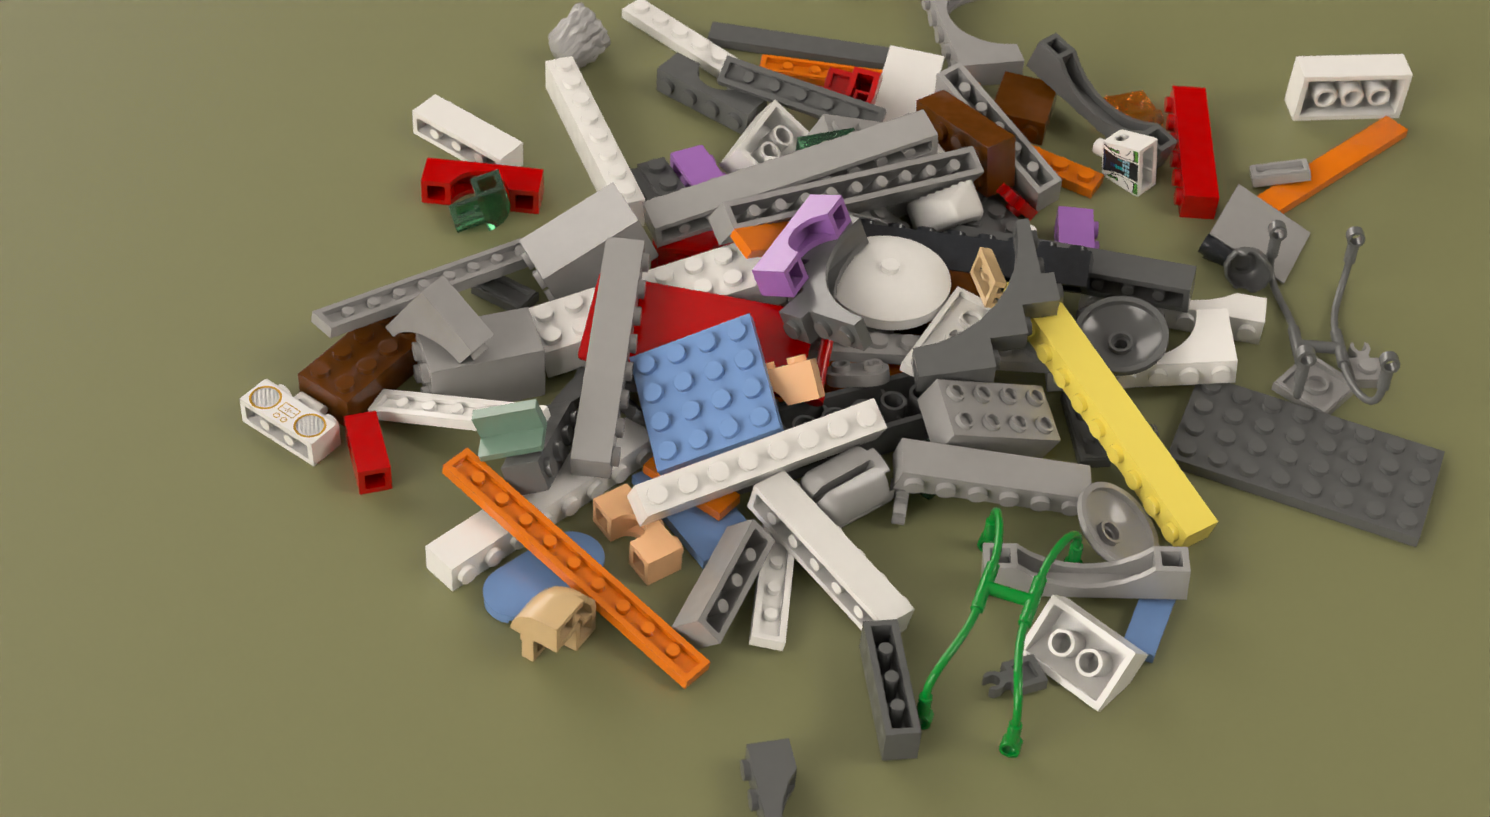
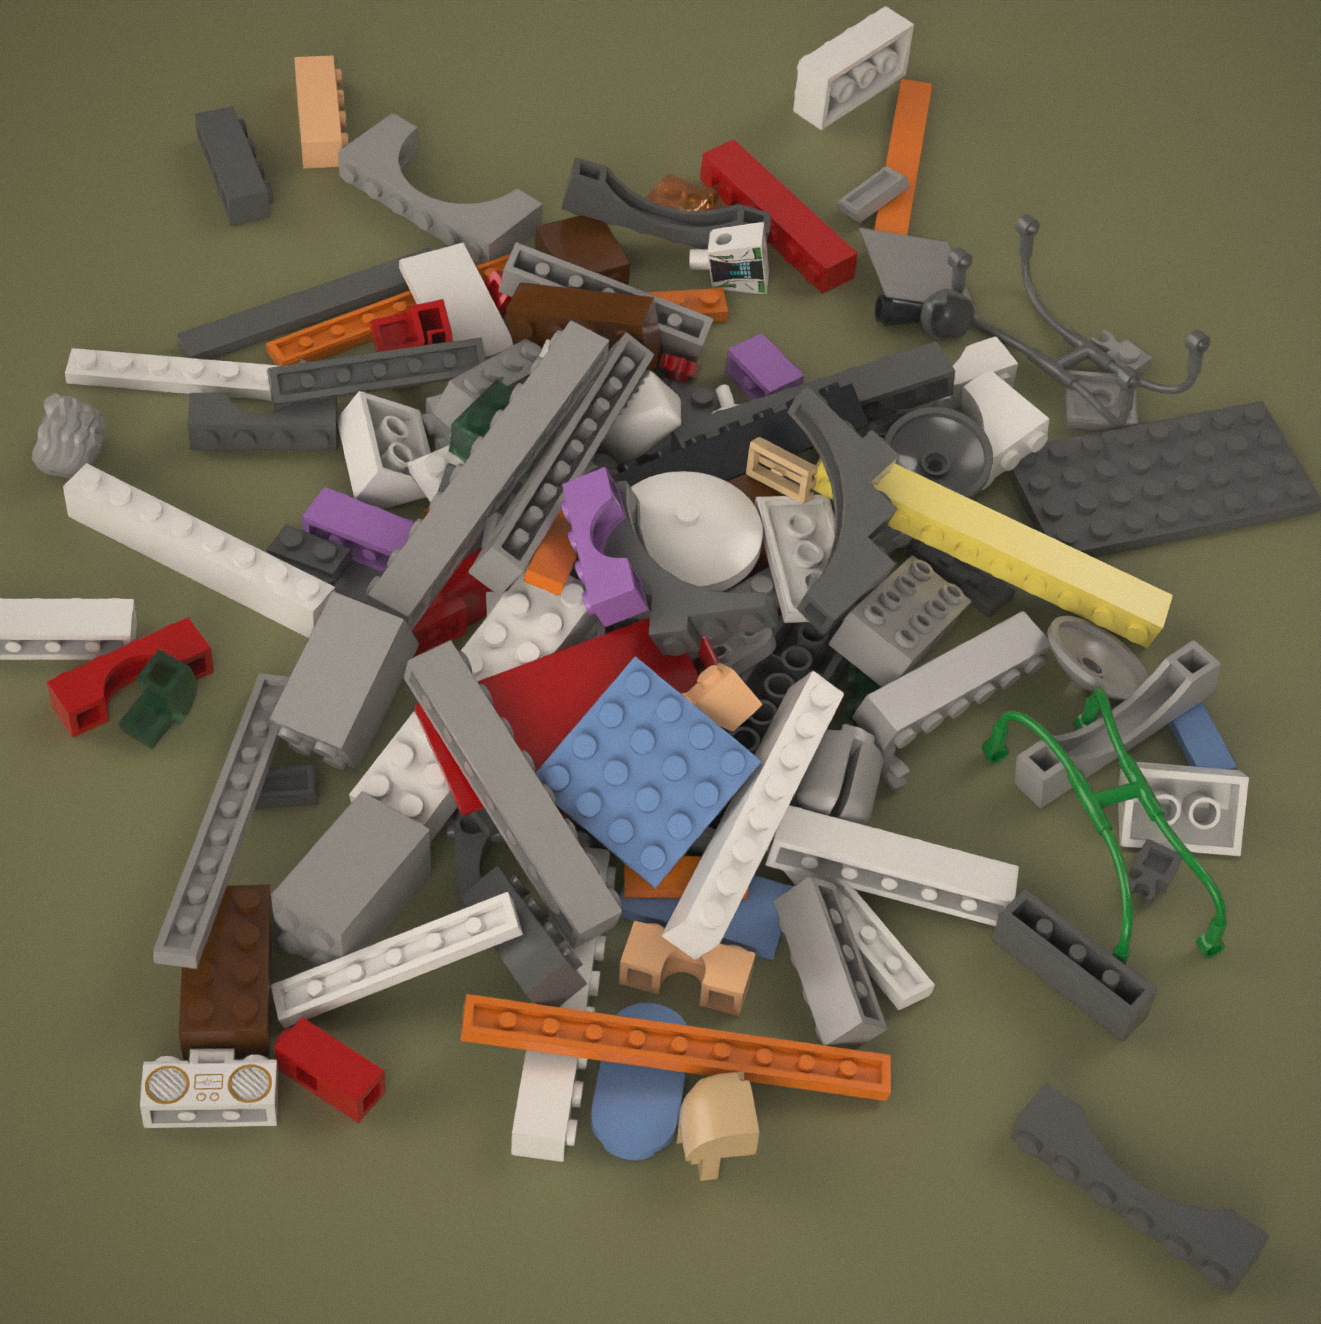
camera: 40 degrees left, 5 degrees up
light grey arch [385,275,494,363] -> none
sand green panel [471,399,547,461] -> none

